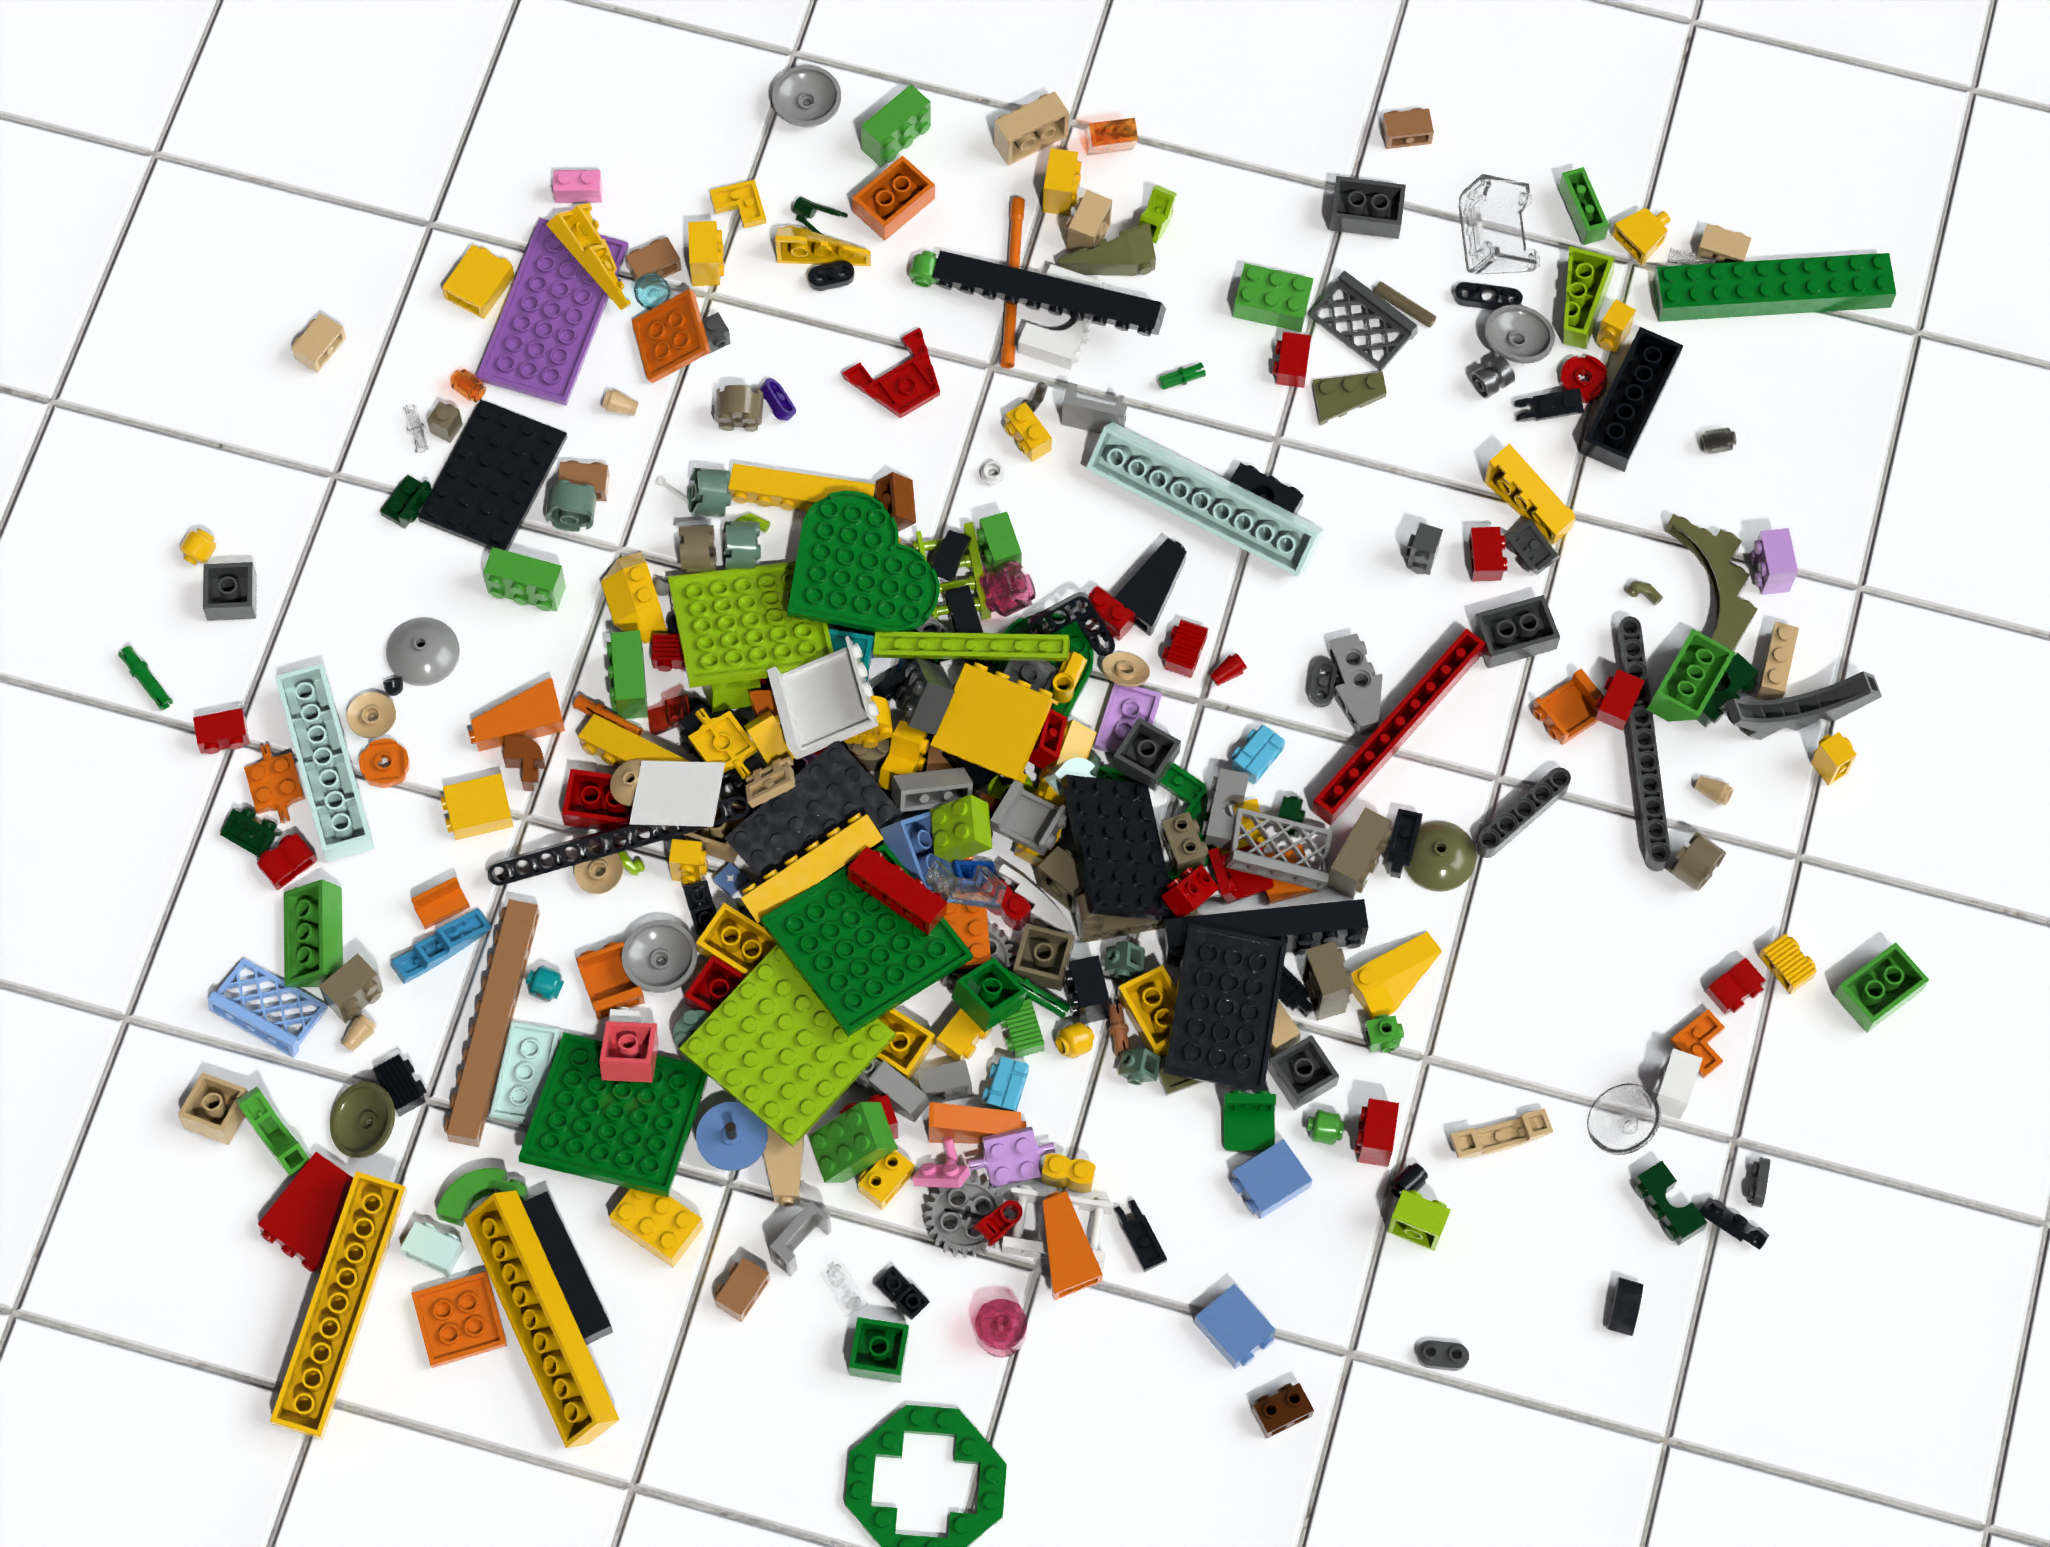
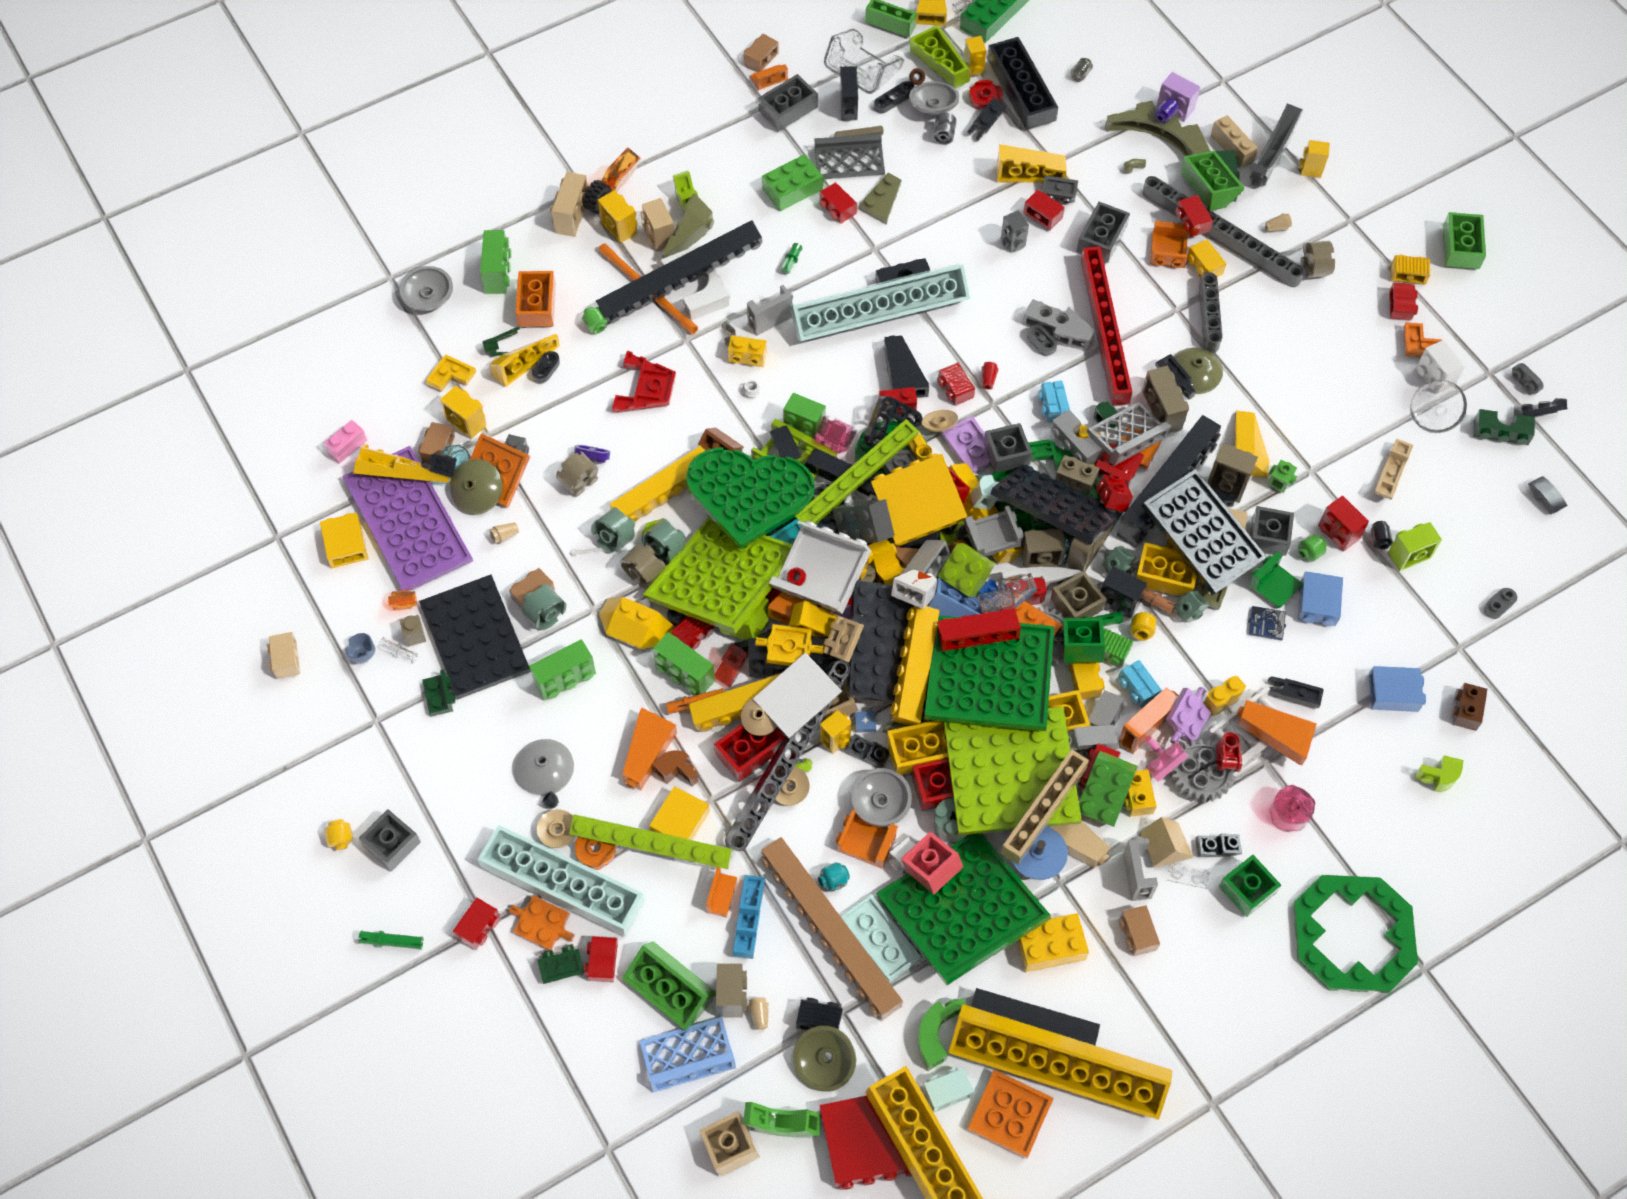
camera: 45 degrees left, 5 degrees down
none -> sand blue hair [345,633,376,664]
none -> black bracket [429,450,457,477]
none -> olive dish [449,459,503,515]
none -> lime plate [569,814,733,869]
none -> black tyre [582,179,612,214]
none -> orange panel [751,64,788,90]
none -> red plate [787,567,806,586]
none -> black brick [840,66,858,120]
none -> white torso [891,570,937,609]
none -> reddish brown cone [909,68,925,85]
none -> tan brick [1001,749,1089,865]
none -> tan slope [1140,817,1193,868]
none -> dark purple brick [1155,98,1179,123]
none -> yellow brick [1187,239,1227,277]
none -> piece [1248,606,1286,641]
none -> lime brick [1415,755,1464,792]

